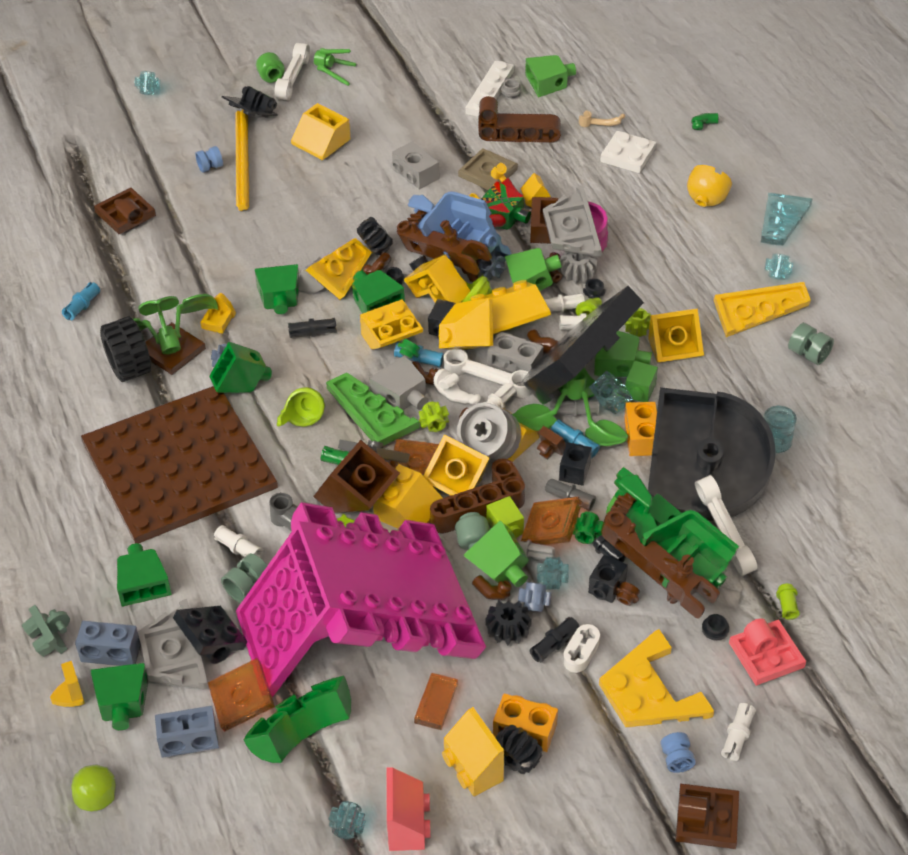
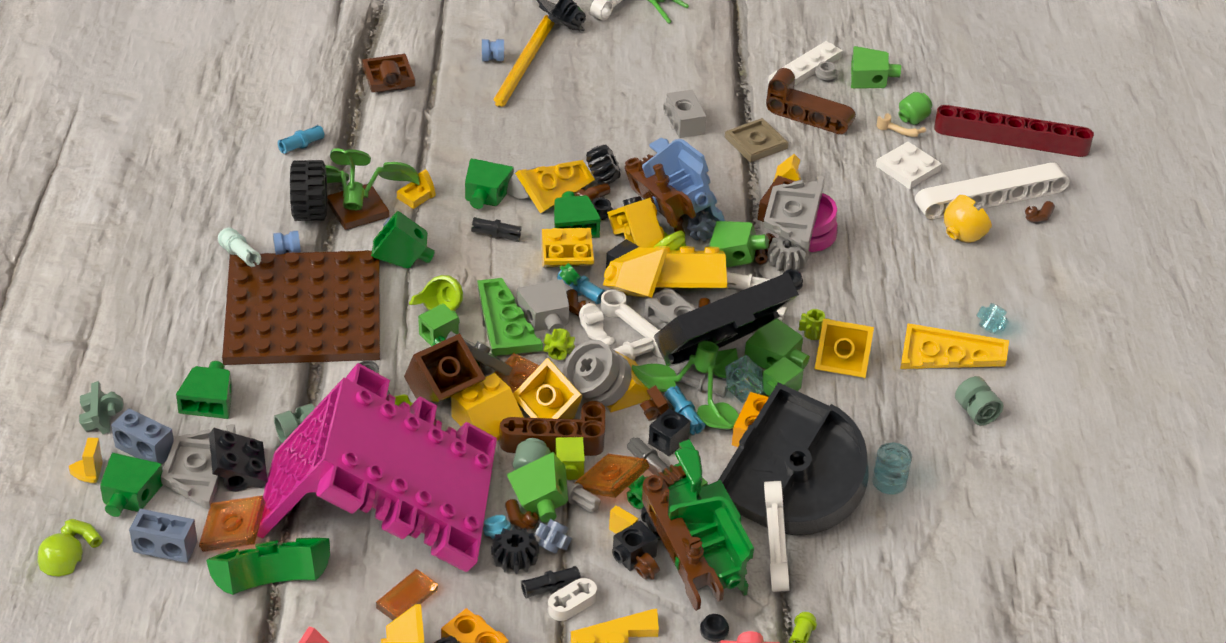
camera: 20 degrees right, 5 degrees down
white pin [214,525,264,558] -> none
yellow slope [291,103,351,160] -> none
torso [469,163,531,230] -> none
clear light blue gear [537,557,569,590] -> none
green arm [691,113,719,130] -> none
clear light blue wing [760,193,813,246] -> none
none -> lime arm [61,518,103,548]
none -> light aqua pin [218,227,261,267]
none -> medium blue wheel [273,231,301,255]
none -> bright green brick [418,303,460,346]
none -> medium azure plate [483,515,511,539]
none -> yellow tile [609,506,638,534]
none -> bright green head [898,92,933,125]
none -> white beam [915,163,1070,219]
none -> dark red beam [934,105,1094,157]
none -> reddish brown arm [1025,201,1055,223]

